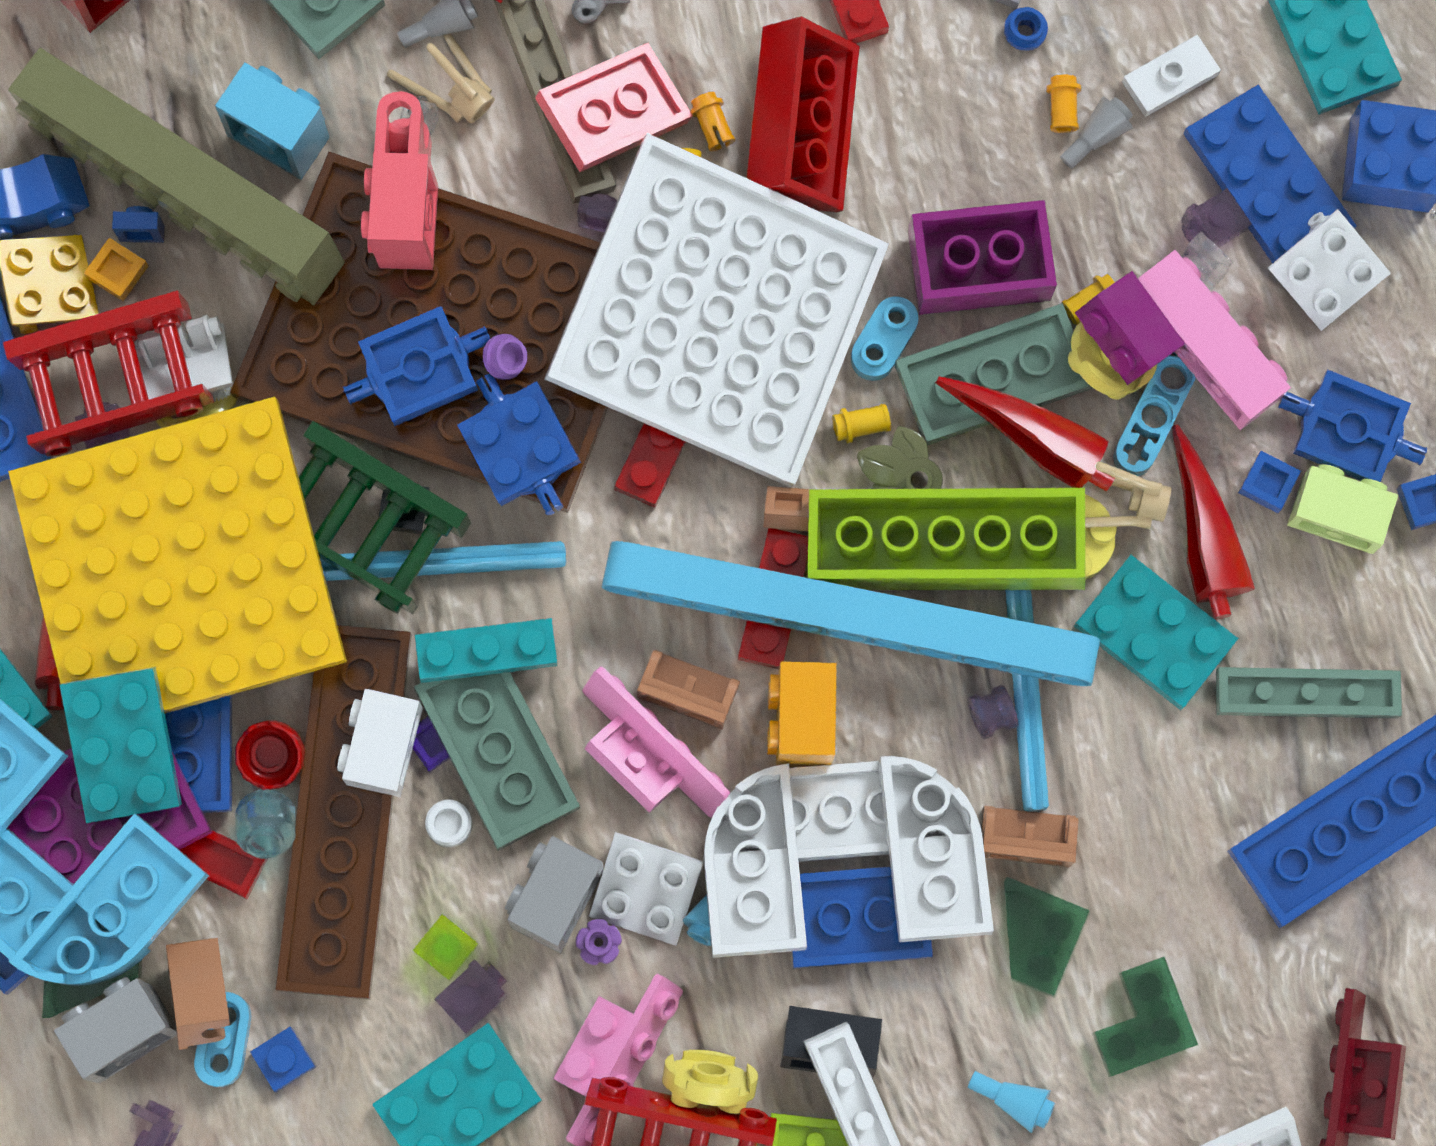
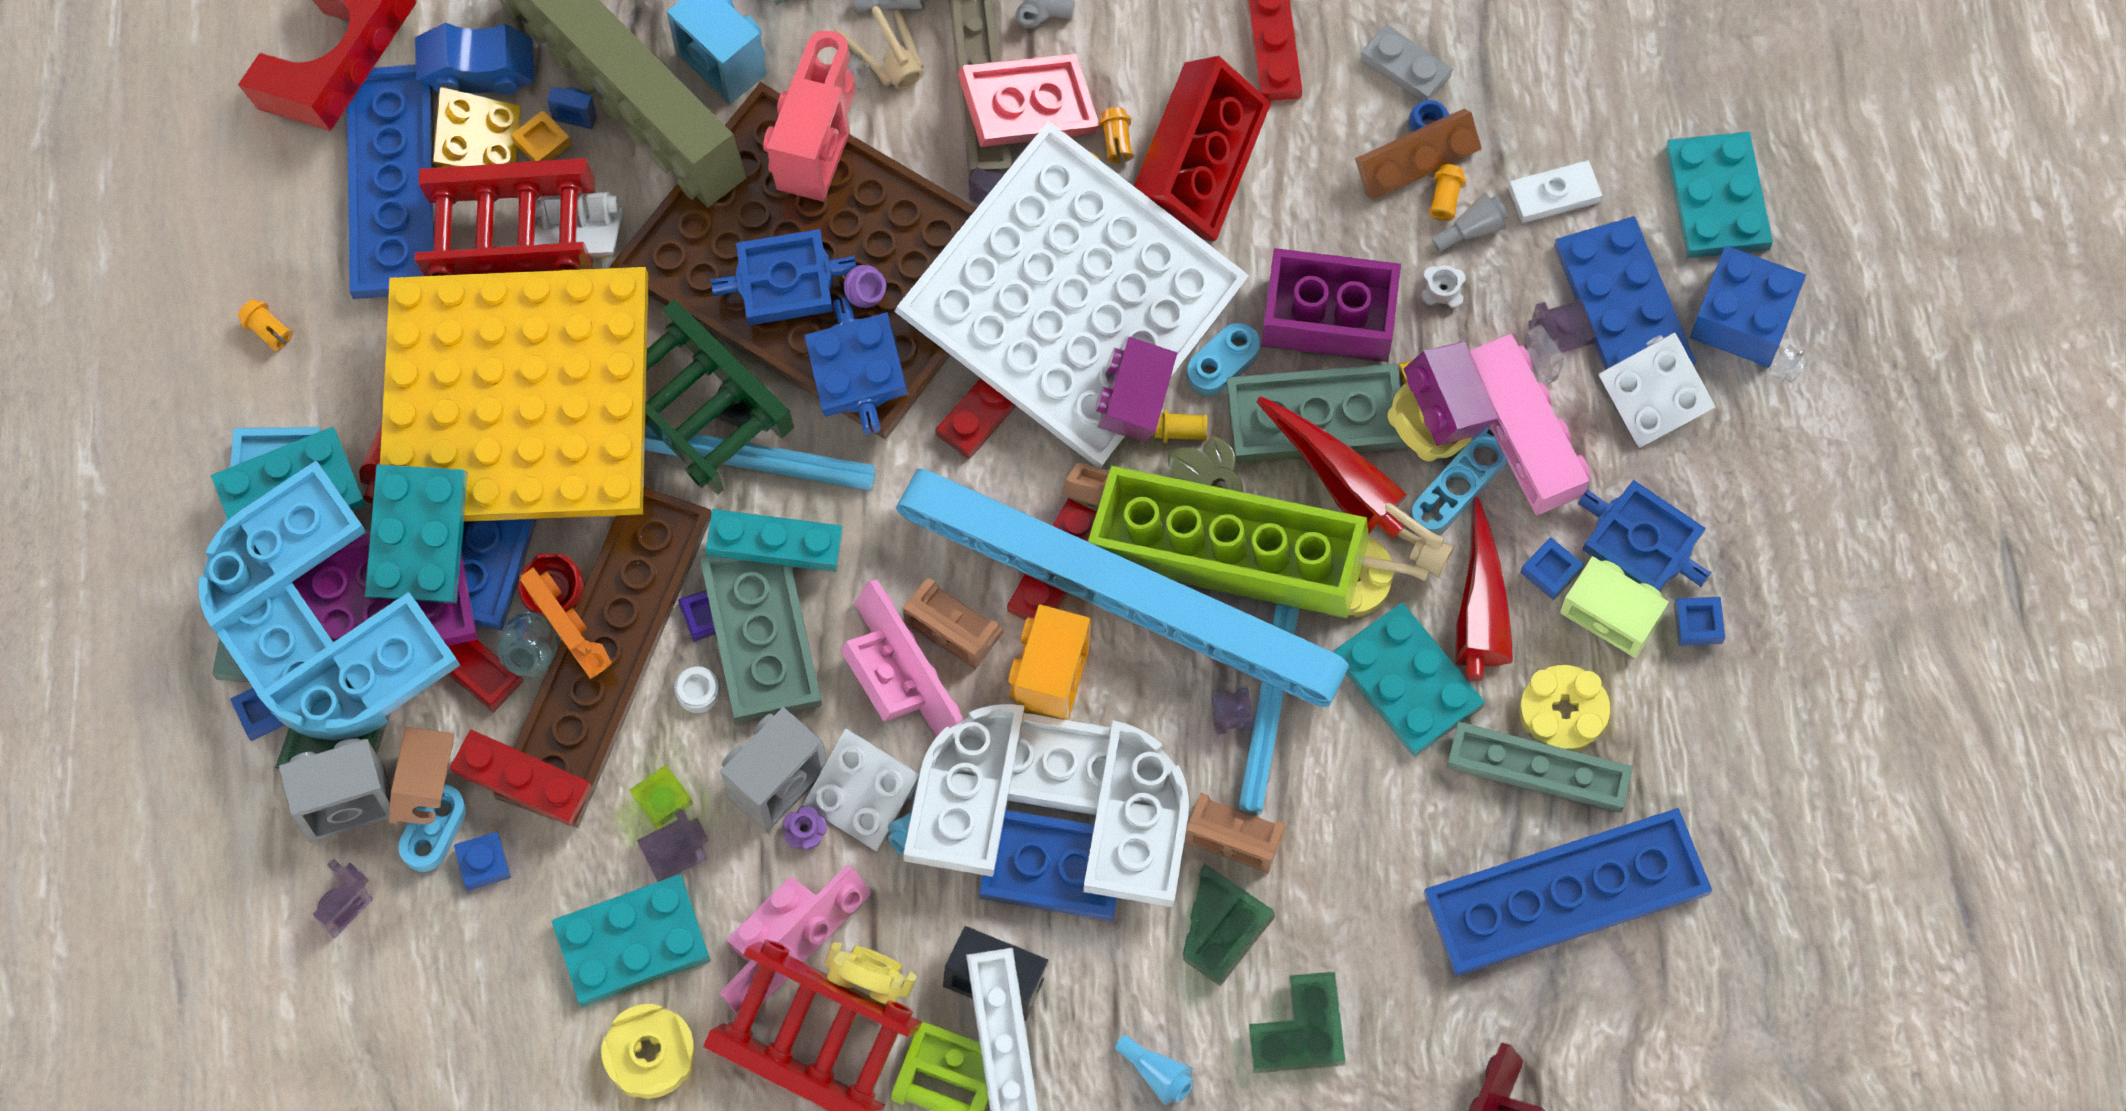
camera: 20 degrees right, 10 degrees down
white brick [337,689,423,797] -> none
none -> red plate [449,729,592,827]
none -> orange hinge [520,568,612,680]
none -> magenta brick [1095,337,1178,443]
none -> dark orange plate [1355,108,1482,200]
none -> white plate [1421,266,1466,308]
none -> light yellow plate [1519,665,1610,752]

